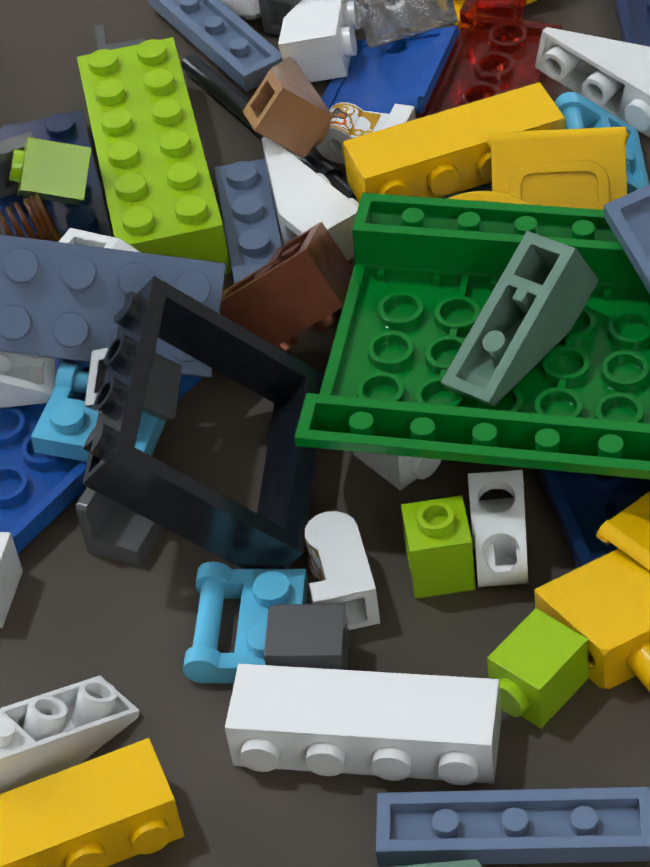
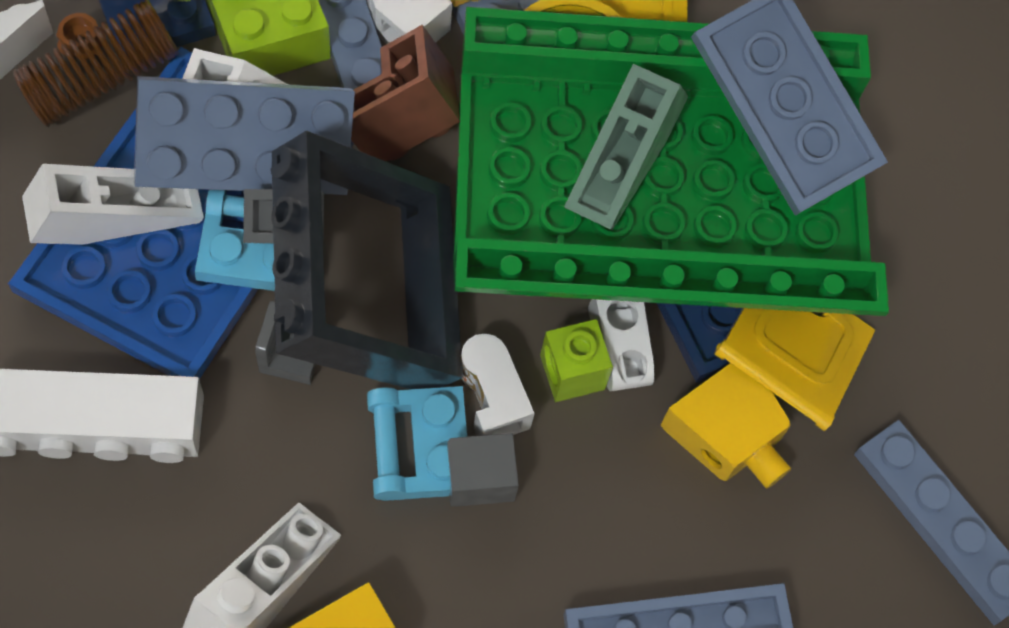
camera: 25 degrees left, 20 degrees up
white brick [225,664,501,785] -> none
lime brick [487,608,589,729] -> none

